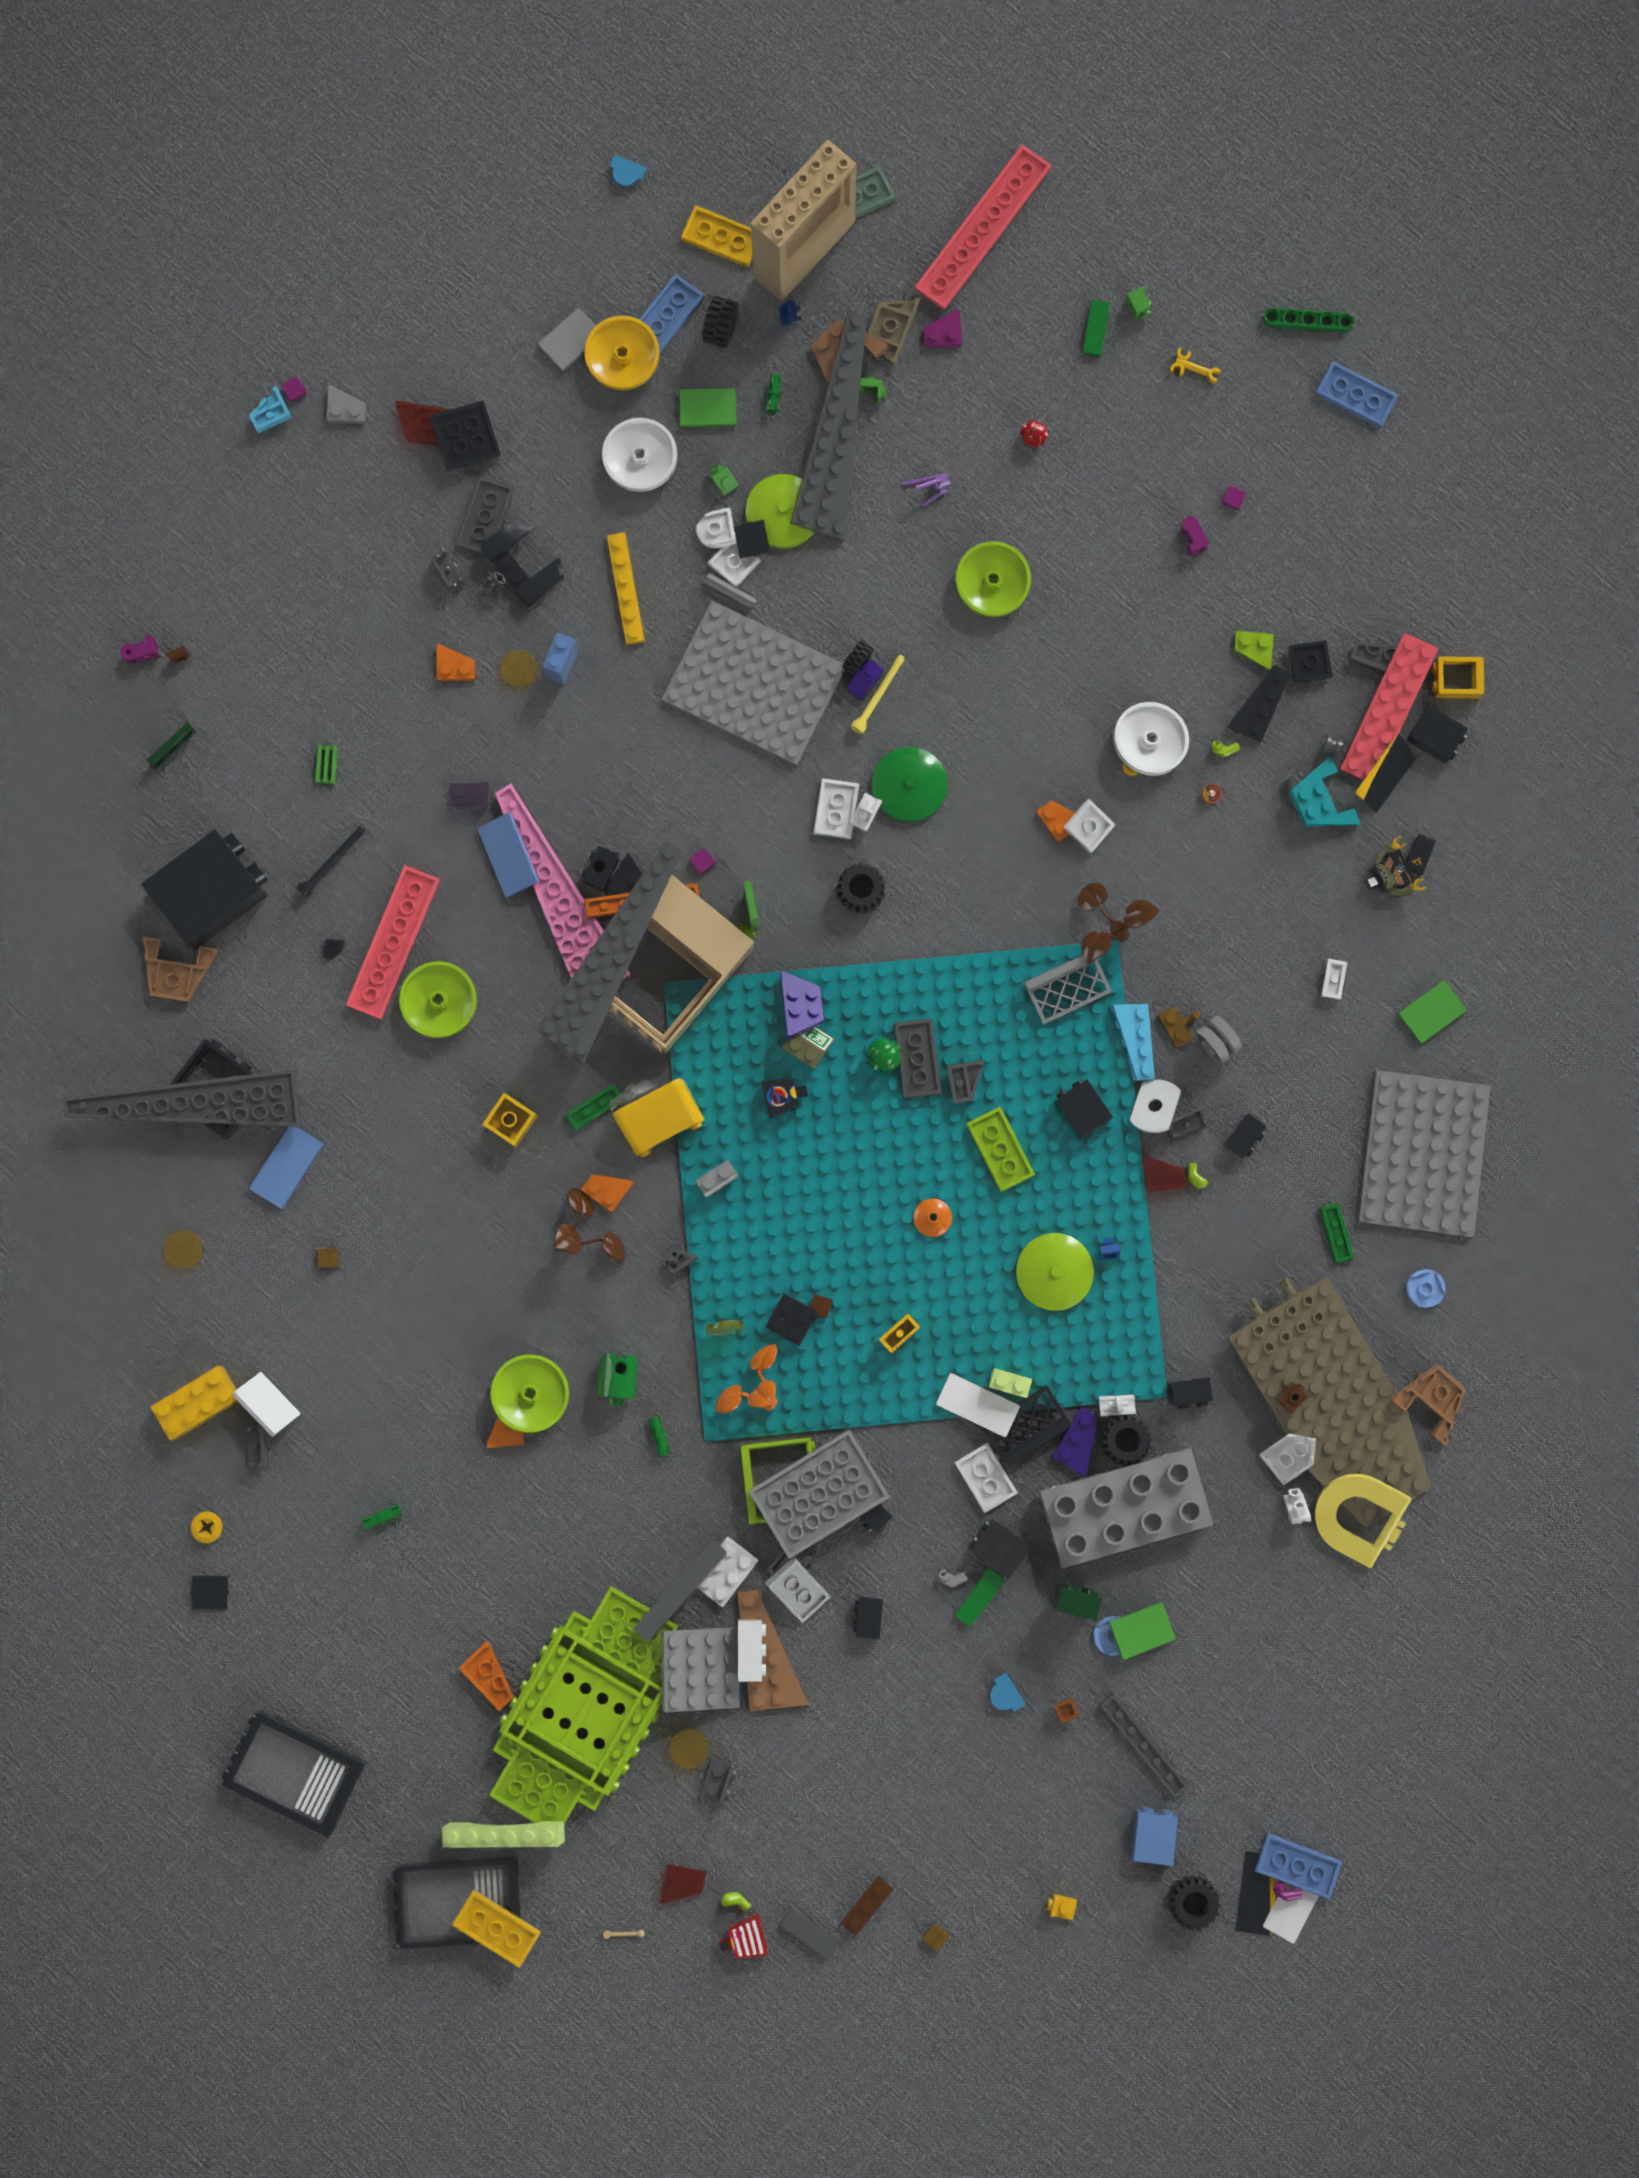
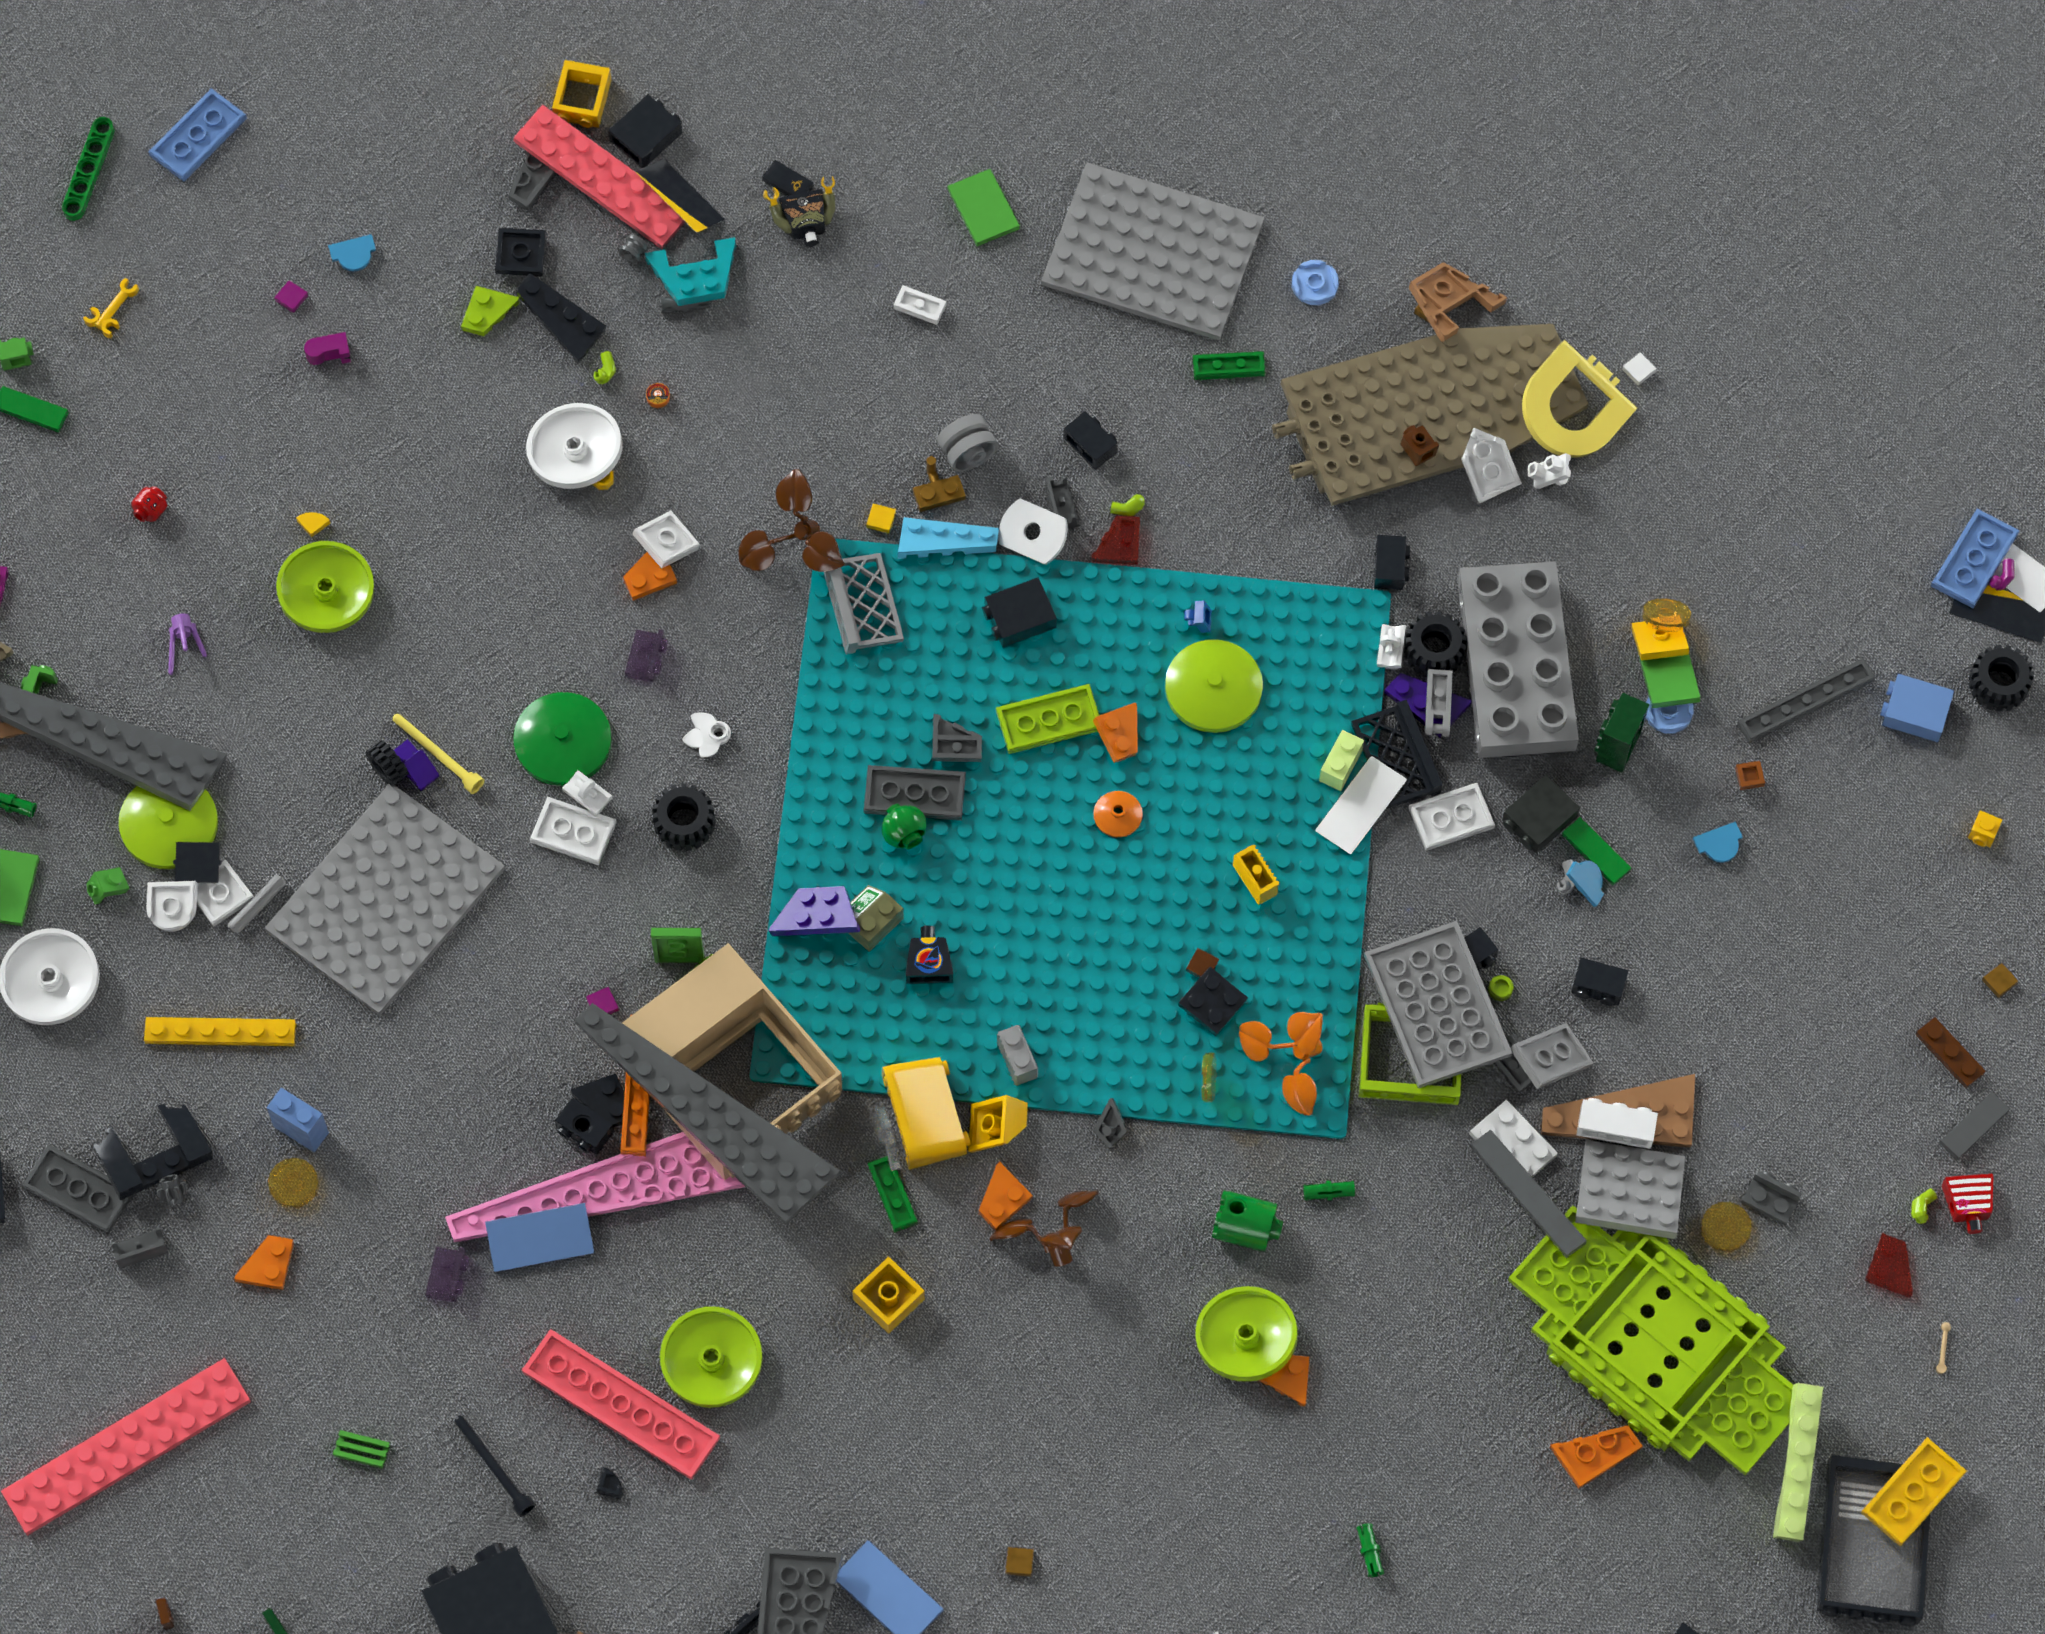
camera: 75 degrees left, 15 degrees down
none -> coral plate [1,1358,251,1536]
none -> yellow tile [296,512,330,537]
none -> dark azure piece [328,234,376,271]
none -> clear purple bracket [625,629,668,682]
none -> white plate [682,713,731,758]
none -> yellow tile [866,504,896,534]
none -> yellow slope [968,1095,1028,1153]
none -> orange wing [1093,702,1138,763]
none -> light grey plate [1425,669,1452,737]
none -> lime tile [1488,975,1514,1001]
none -> dark azure piece [1566,861,1604,907]
none -> white tile [1622,352,1656,386]
none -> yellow plate [1632,617,1689,661]
none -> clear yellow tile [1642,598,1691,632]

